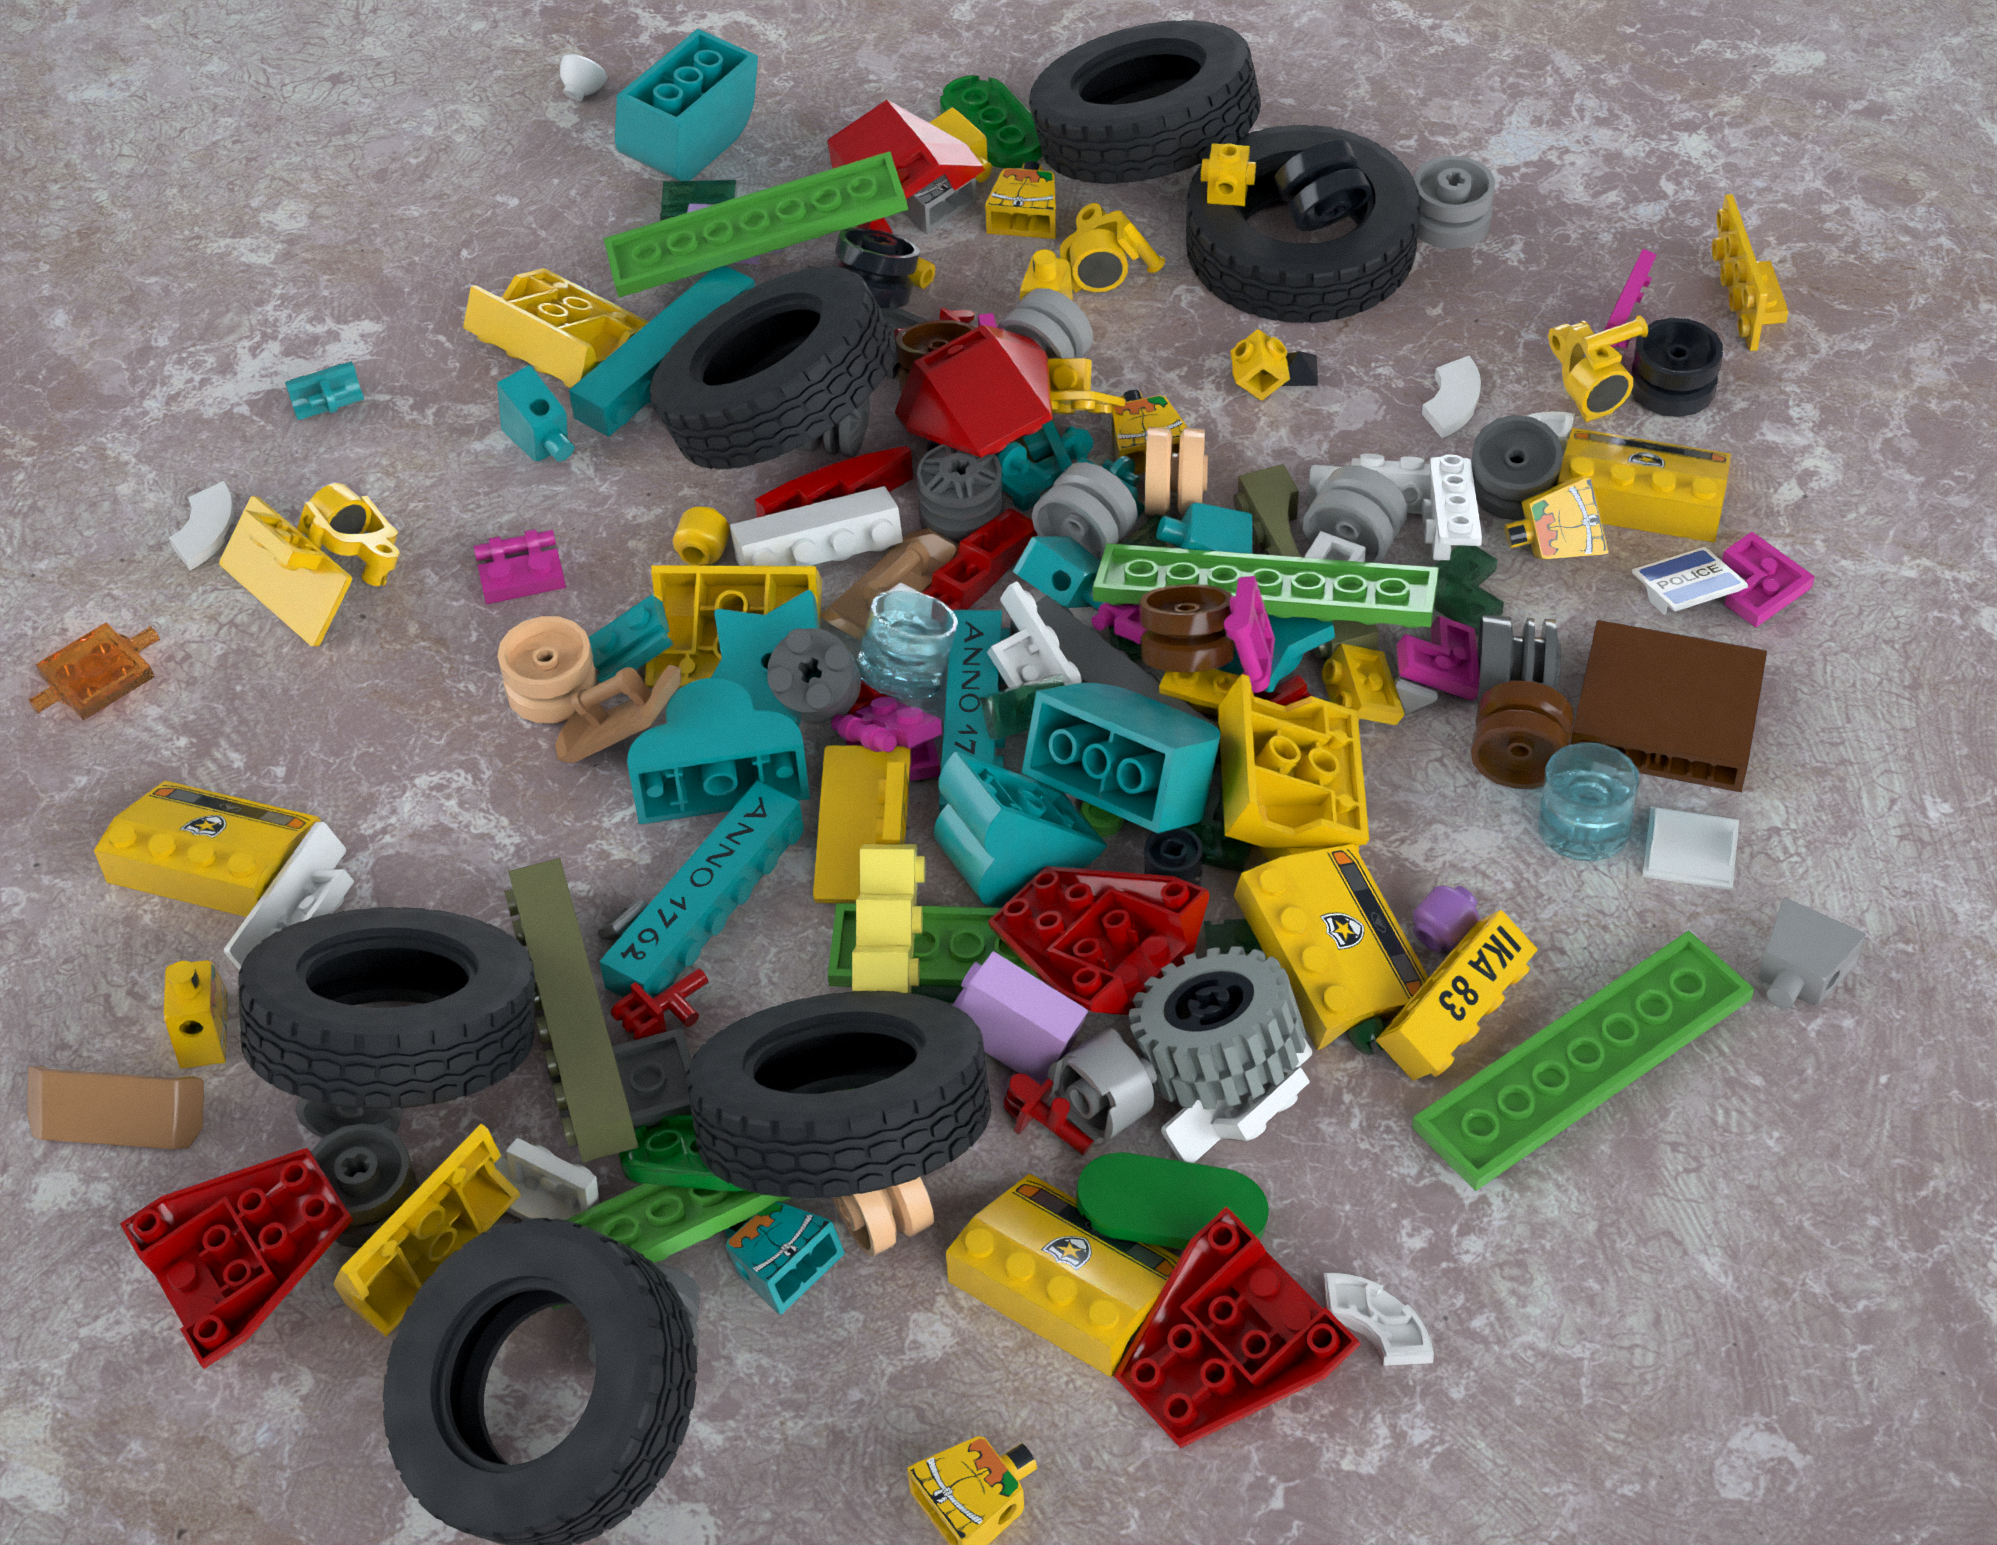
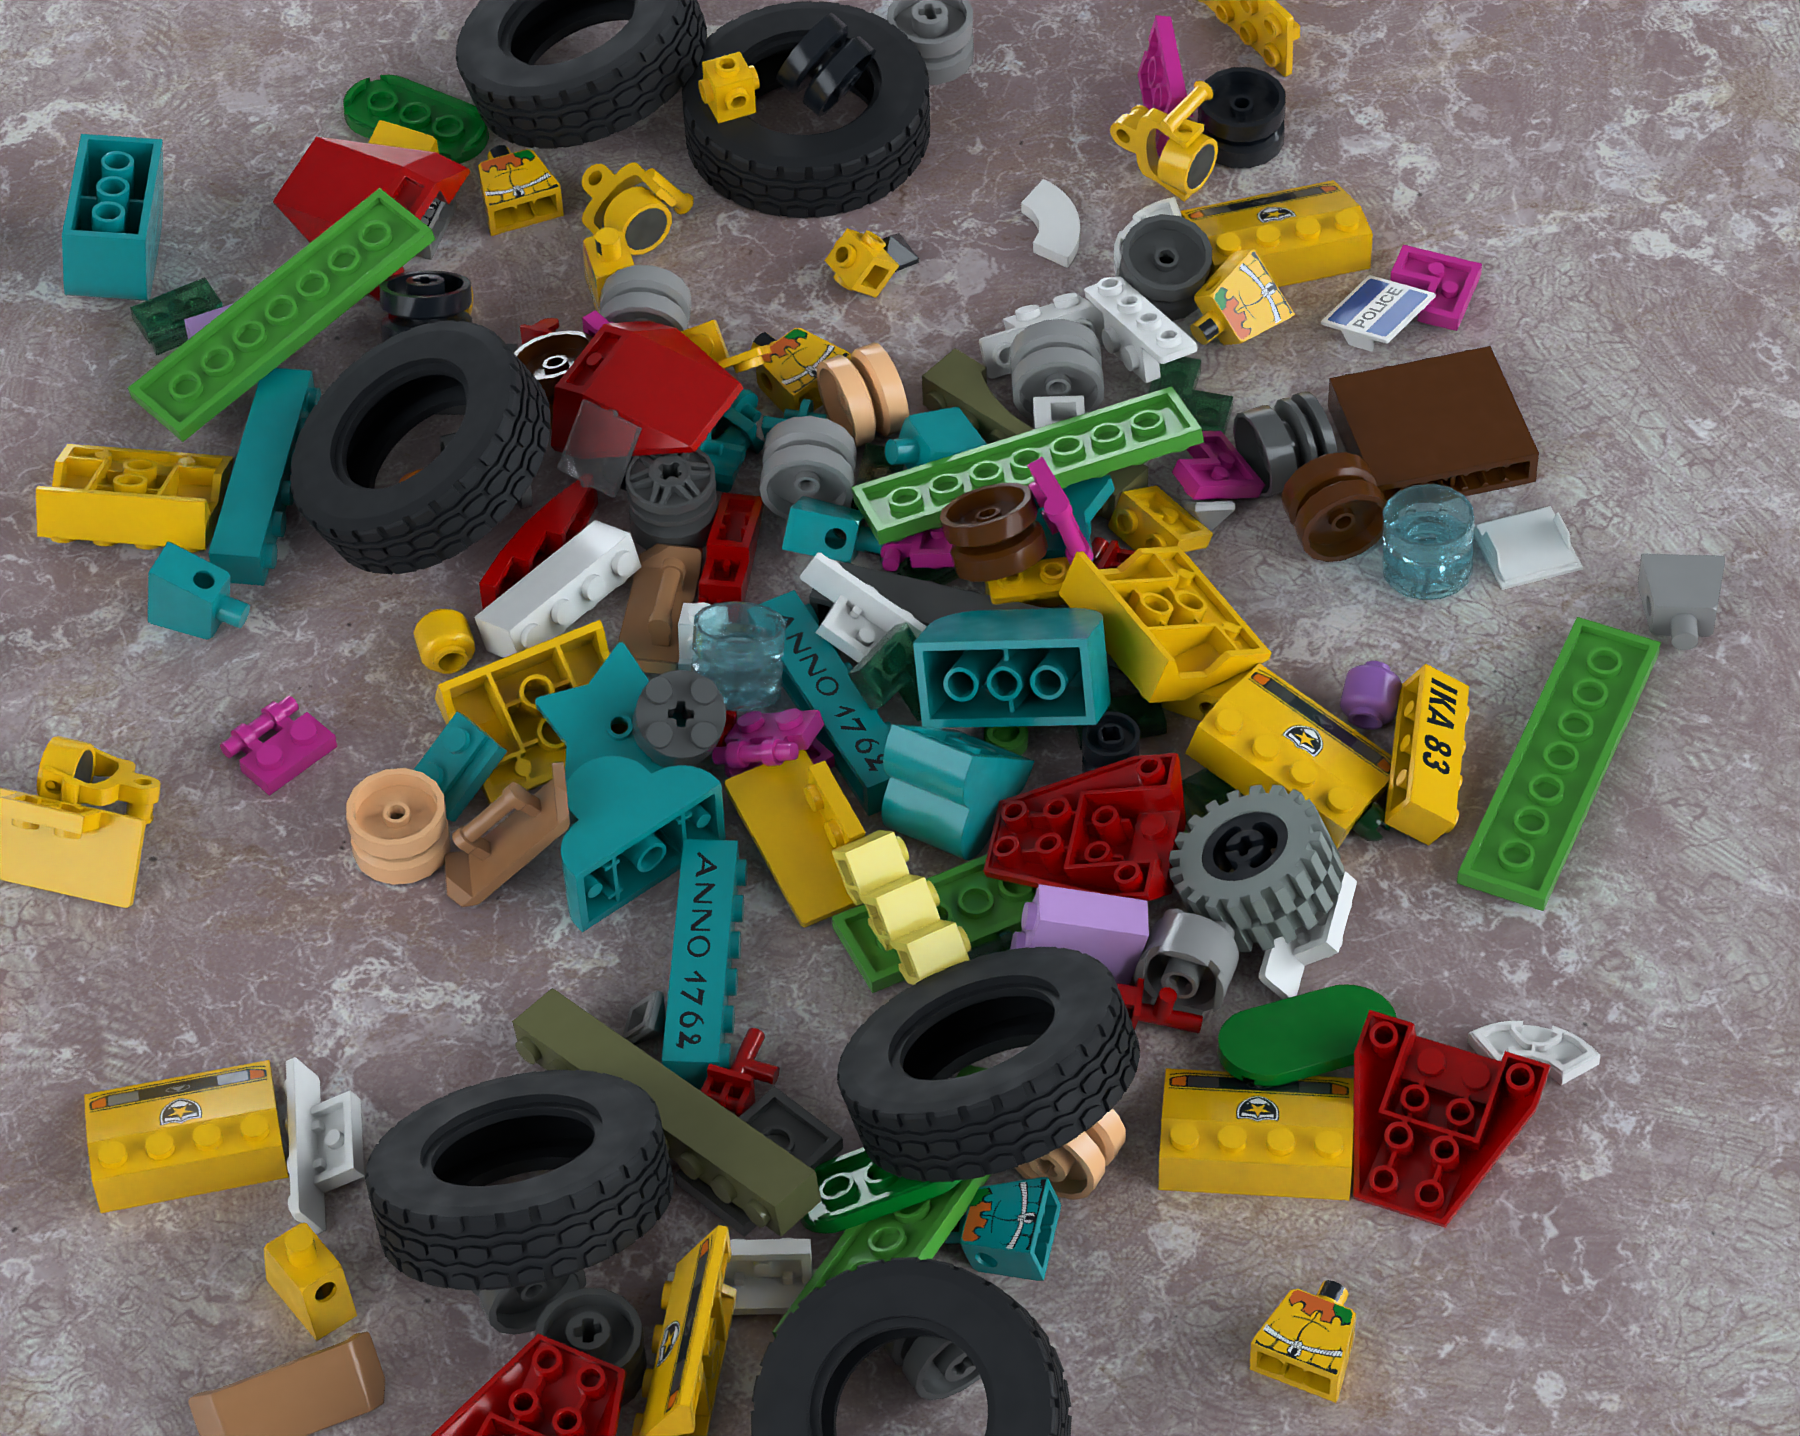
camera: 30 degrees left, 0 degrees up
none -> clear piece [557,400,642,497]

